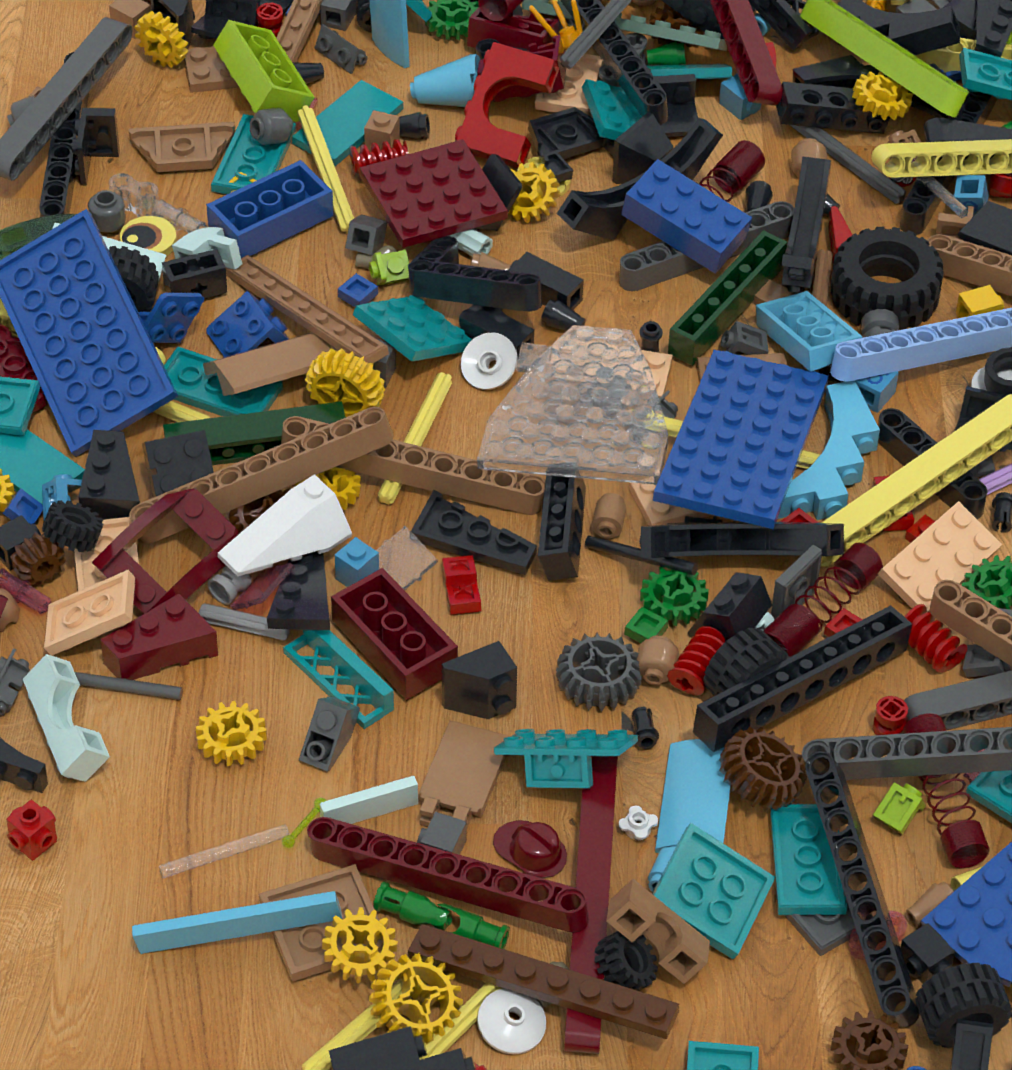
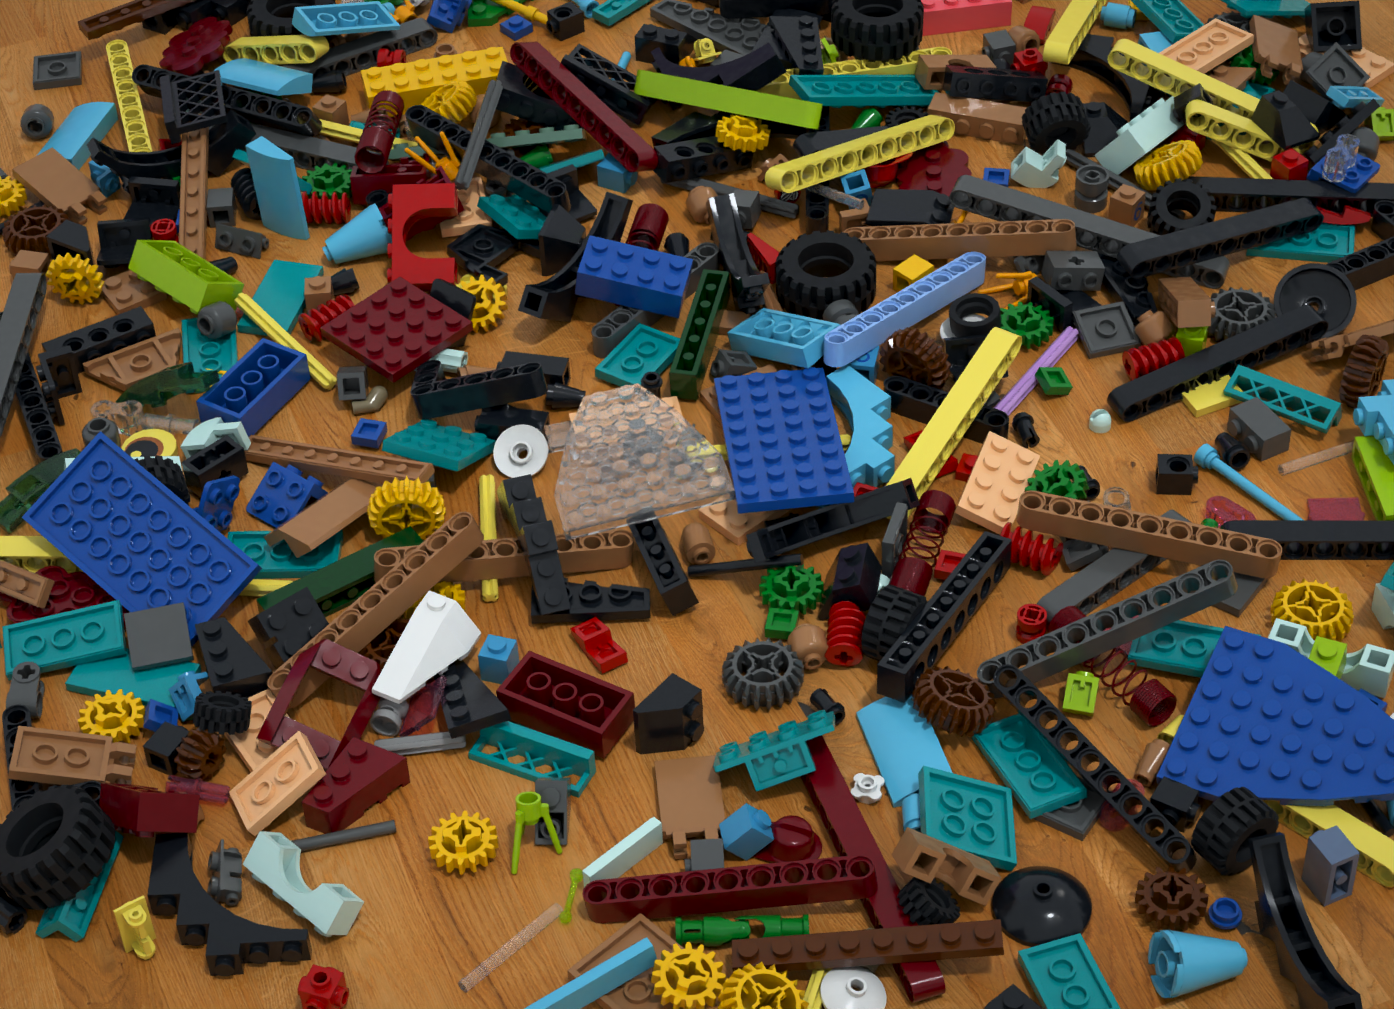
camera: 20 degrees left, 5 degrees down
lime bracket [369,250,409,286] -> none
clear piece [376,526,438,590] -> none
none -> black brick [41,306,156,374]
none -> clear green slope [116,362,220,410]
none -> dark grey tile [124,602,194,672]
none -> red piece [301,191,351,224]
none -> black arch [497,474,571,616]
none -> lime plant [511,791,563,875]
none -> teal plate [595,323,680,395]
none -> dark azure brick [719,803,774,861]
none -> dark grey brick [733,189,761,230]
none -> reddish brown gear [879,327,951,390]
none -> black dish [992,866,1092,947]

